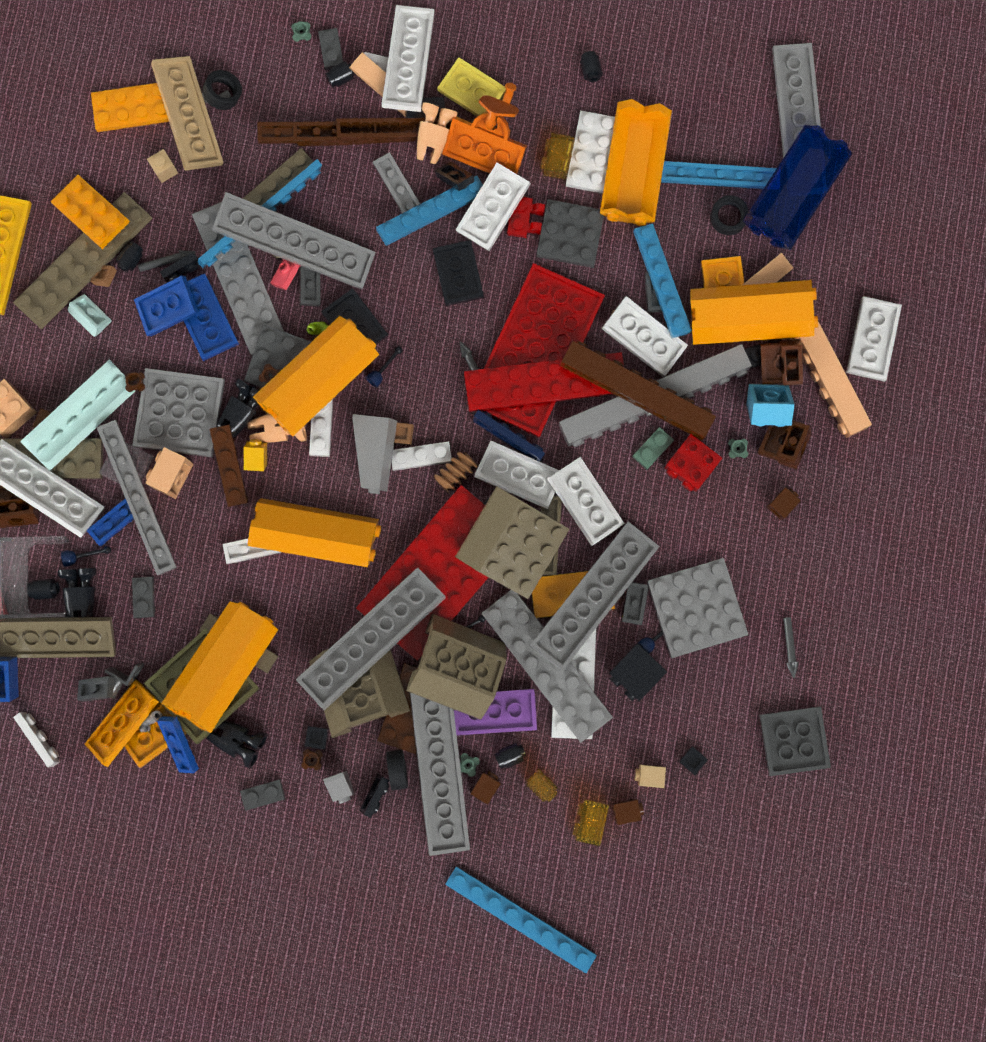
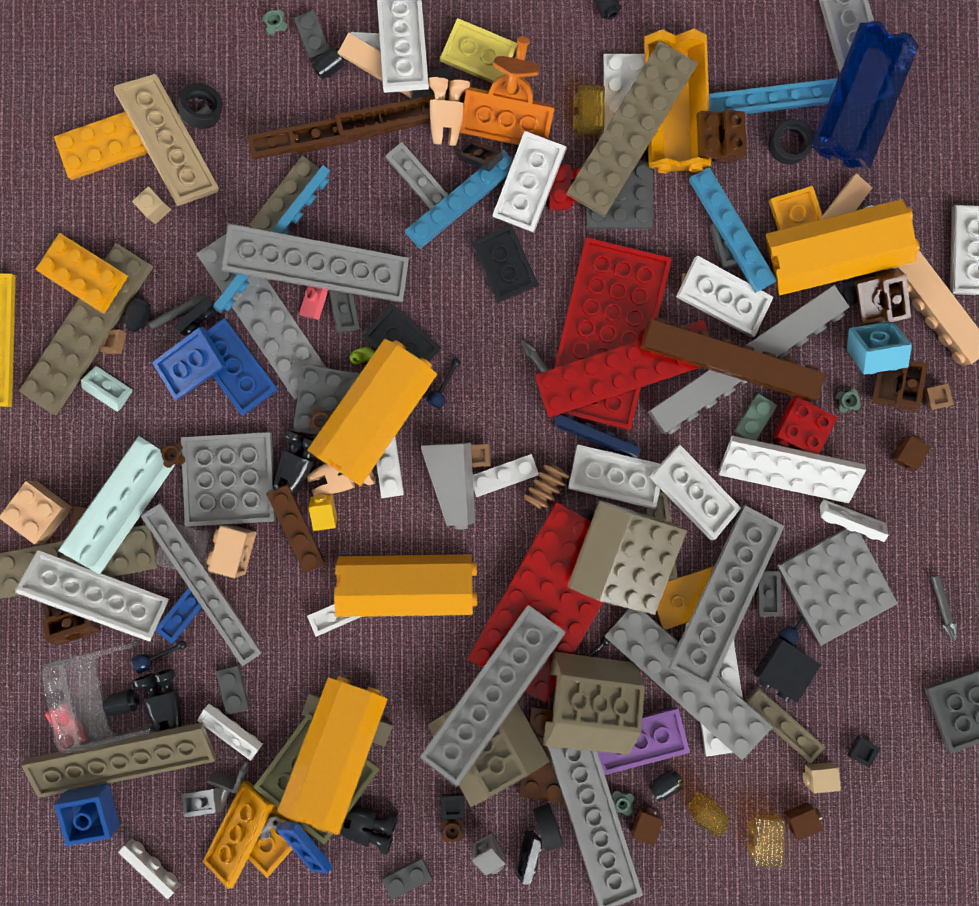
camera: 15 degrees left, 5 degrees up
none -> white plate [197,704,263,761]
none -> dark tan plate [567,41,698,217]
none -> reddish brown brick [696,109,747,164]
none -> white plate [718,436,866,503]
none -> dark tan tile [745,686,826,764]
none -> white plate [820,499,889,542]
none -> medium nougat plate [923,384,954,410]

